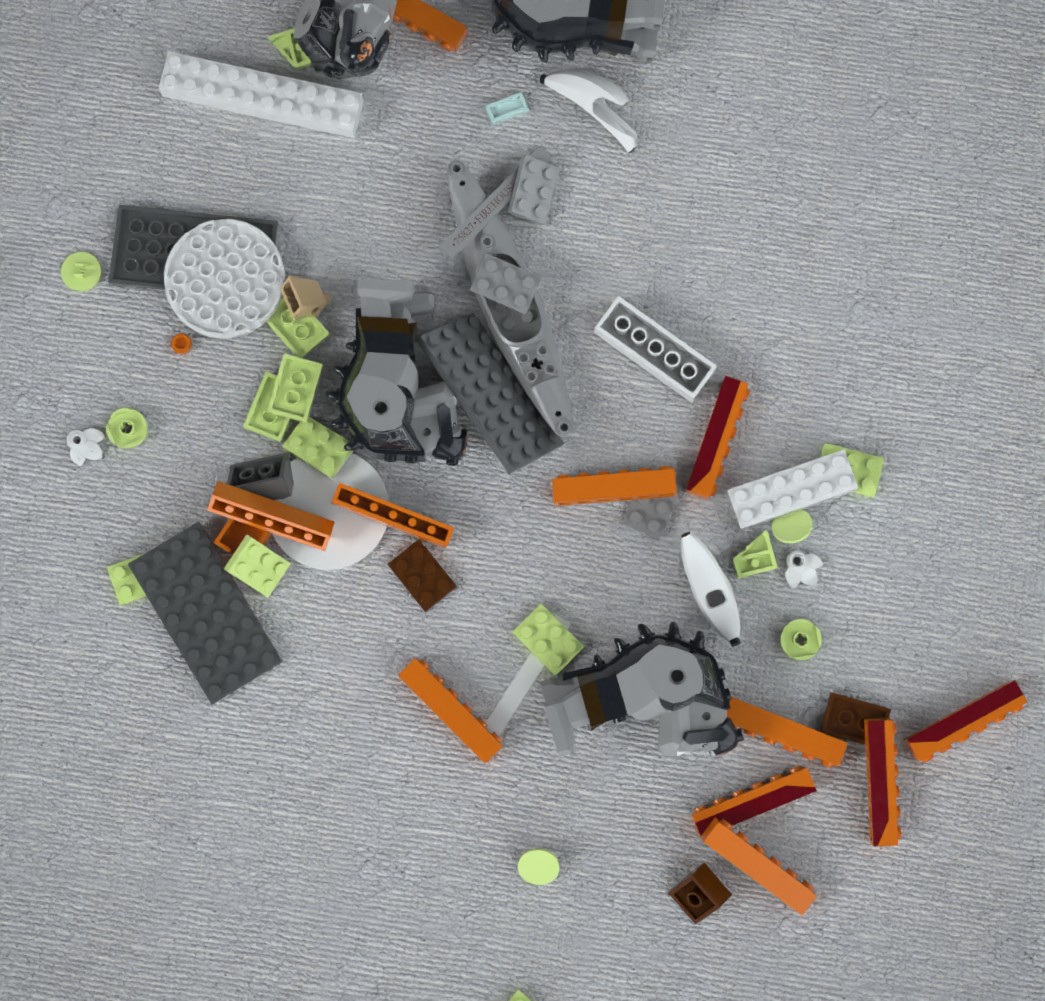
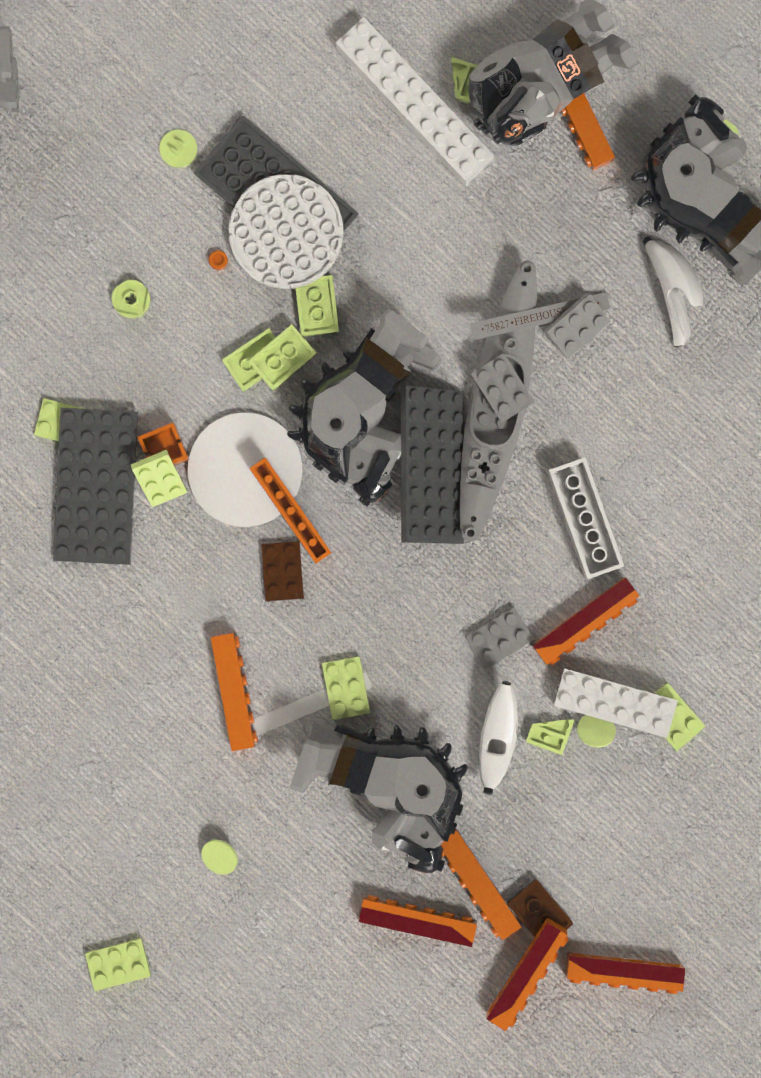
camera: 35 degrees right, 5 degrees up
white plate [66,428,105,466] -> none
orange brick [207,481,335,551] -> none
dark grey slope [227,452,294,500] -> none
tan torso [280,276,331,319] -> none
yellowish green plate [282,417,353,479] -> none
light aqua tile [485,91,529,125] -> none
orange brick [552,466,678,506] -> none
reddish brown slope [668,862,732,925] -> none
orange brick [700,817,817,915] -> none
yellowish green plate [780,619,822,660] -> none
white plate [785,550,823,589] -> none

